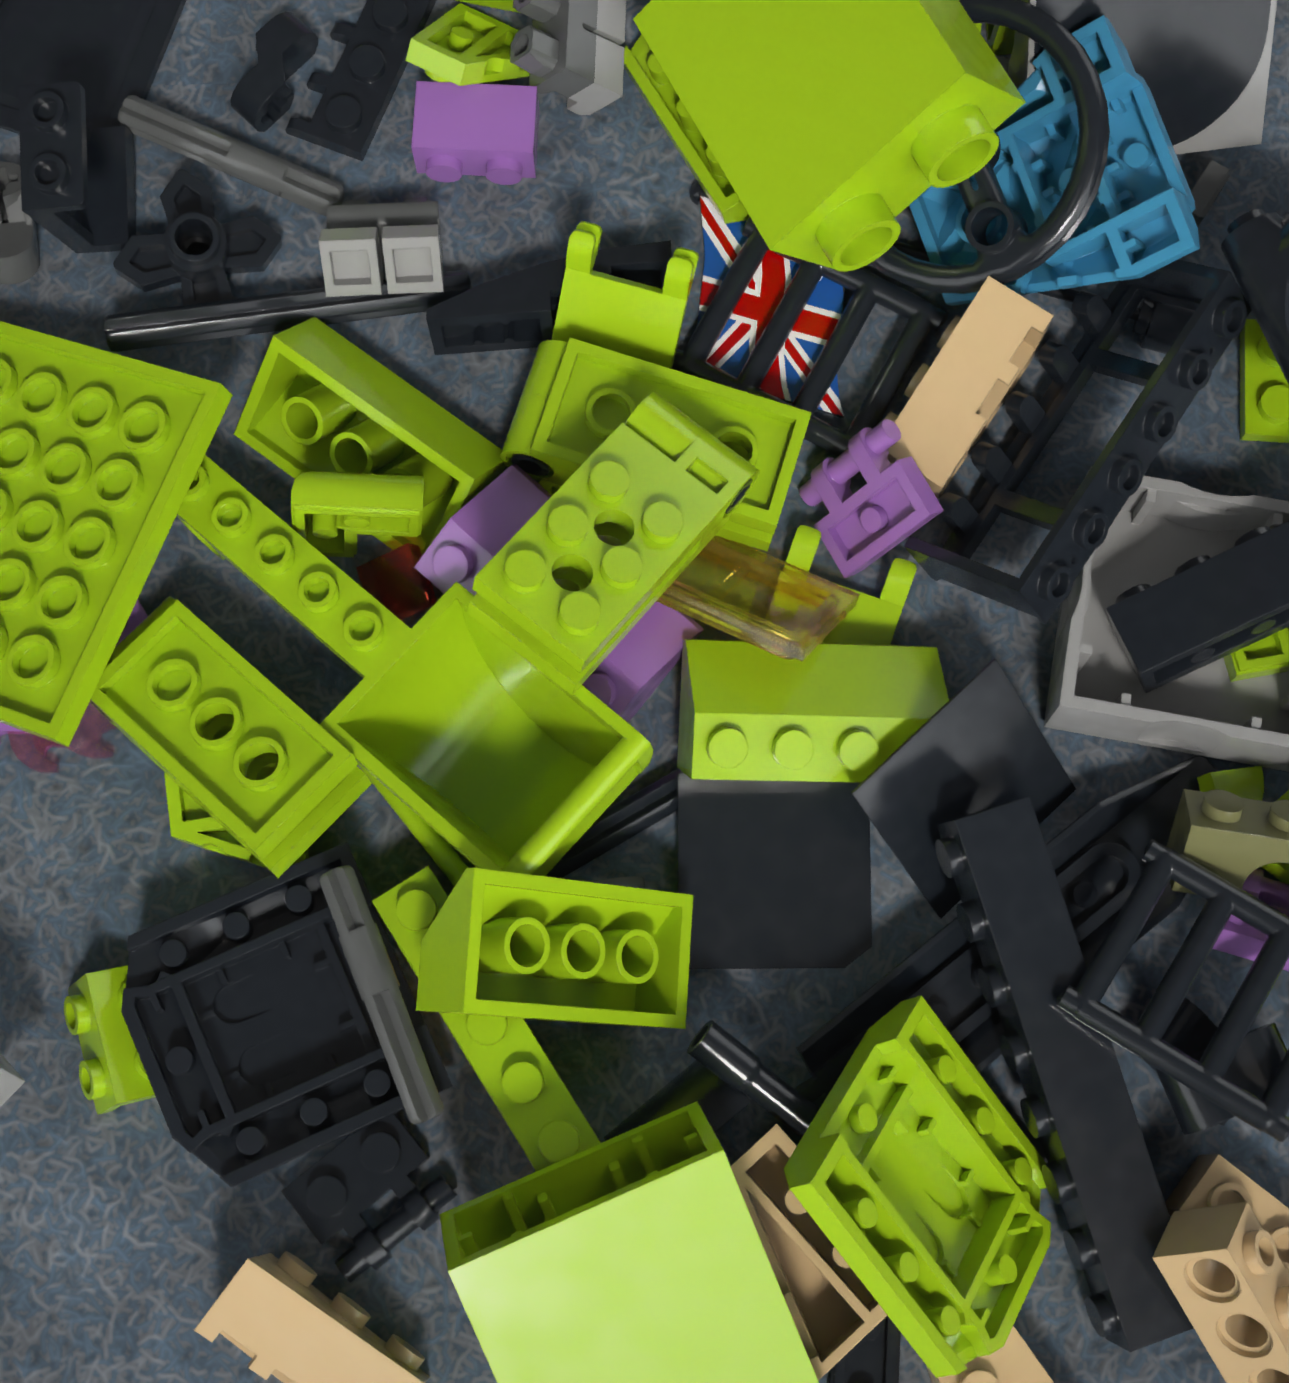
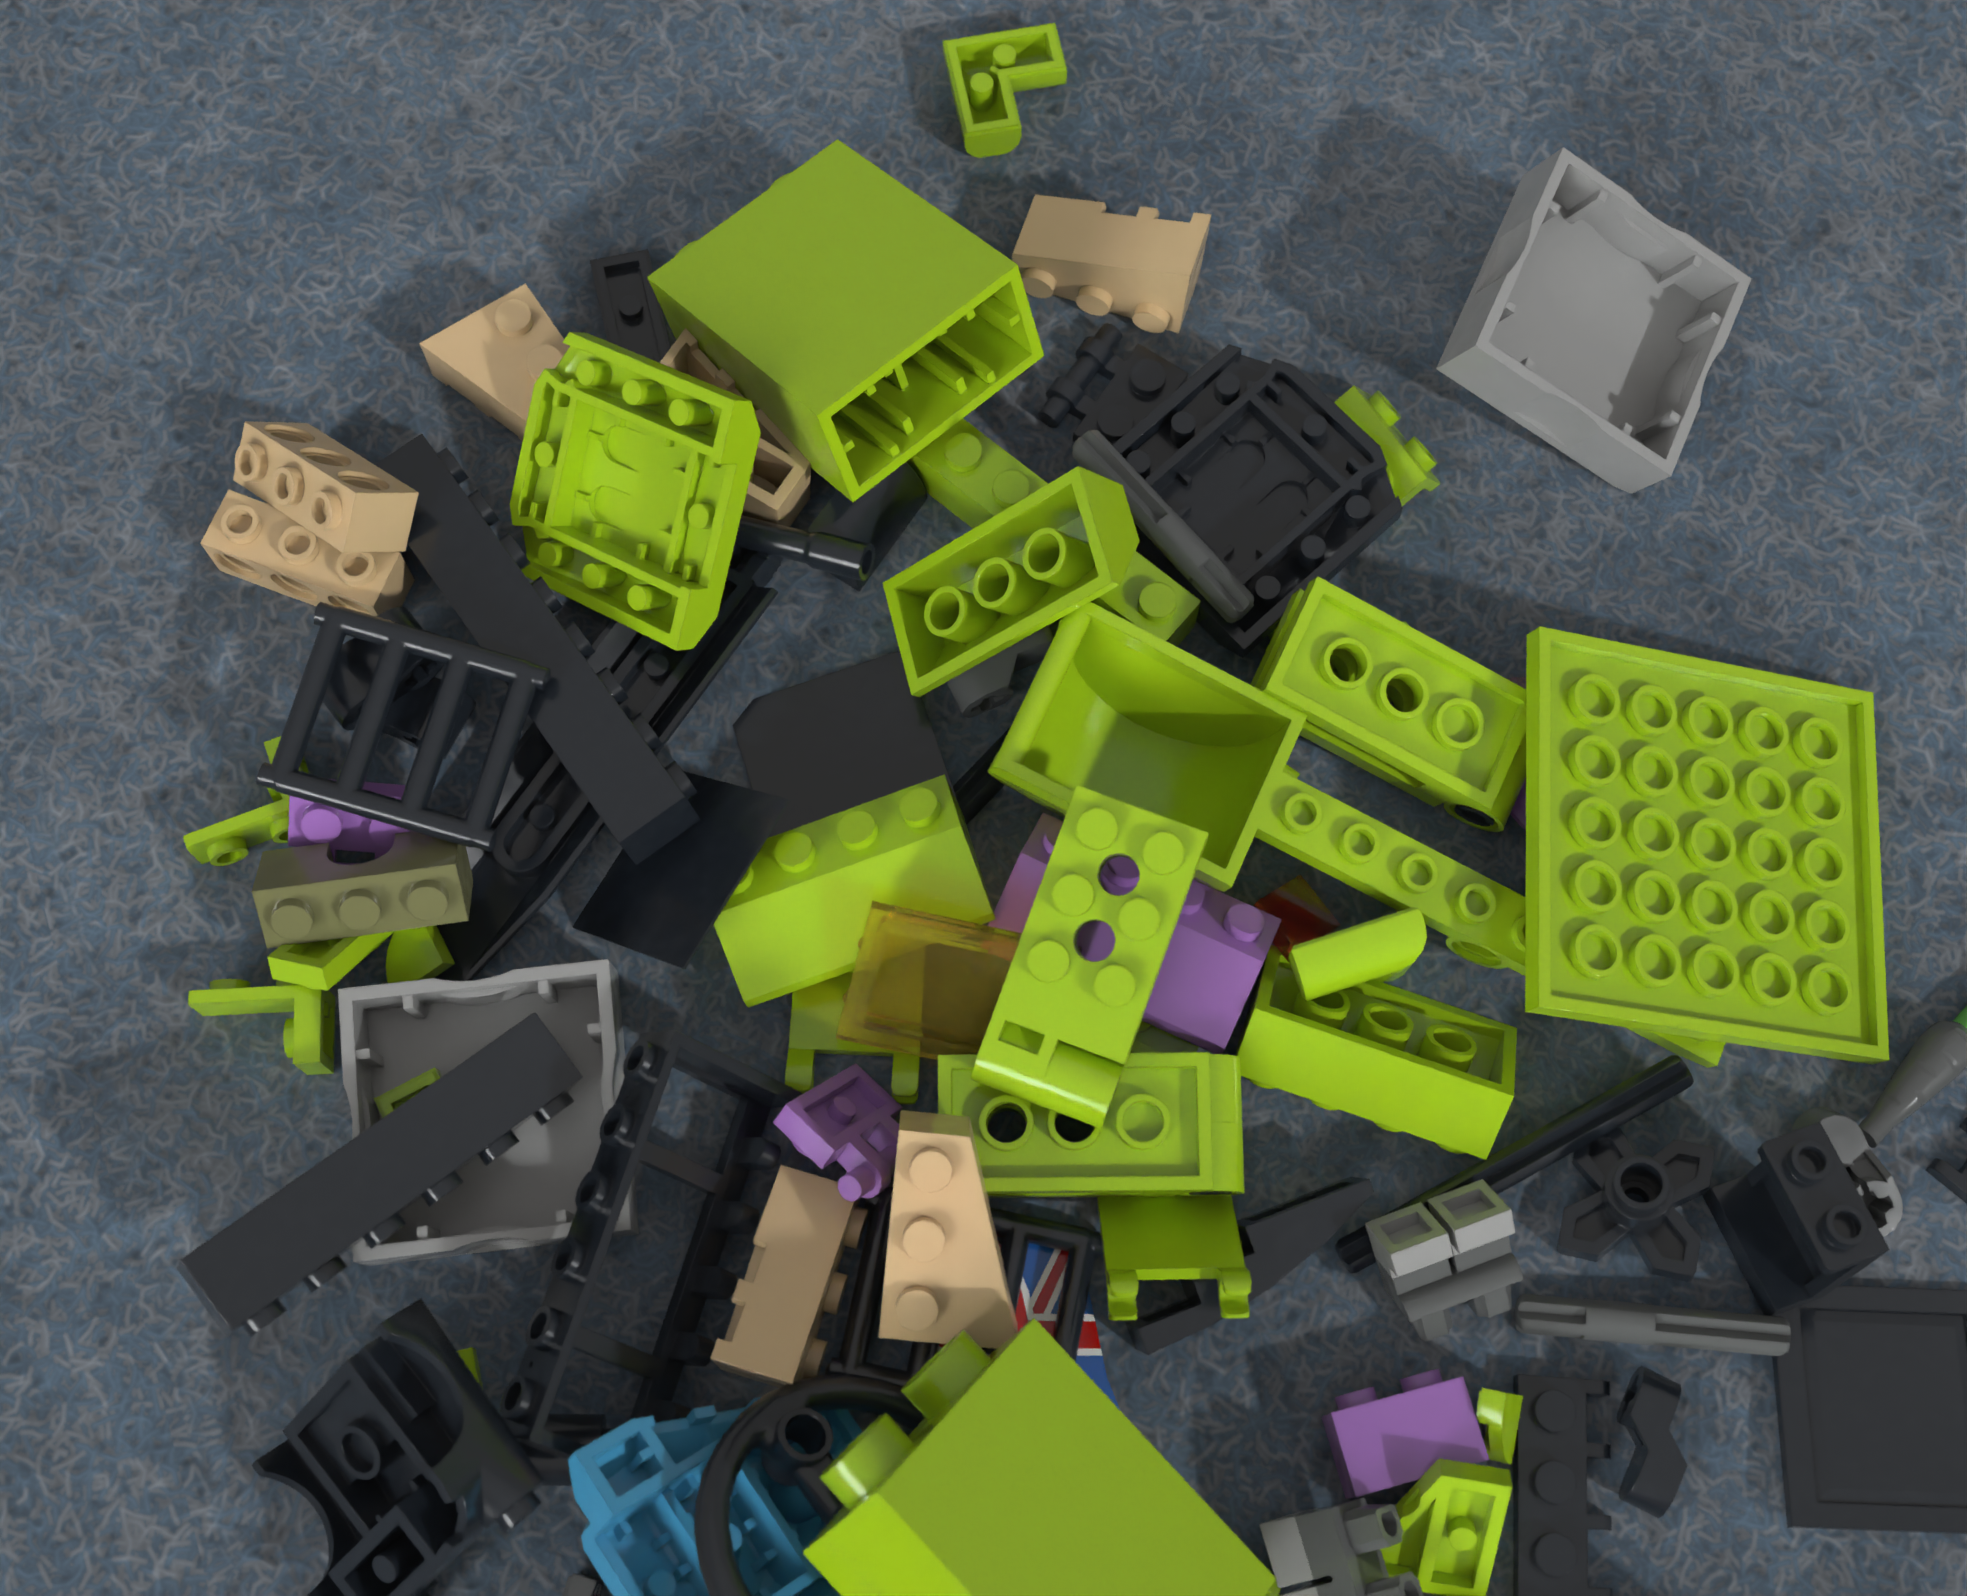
camera: 160 degrees right, 5 degrees down
none -> tan wedge [878,1110,1018,1349]
none -> lime tile [1477,1388,1523,1465]

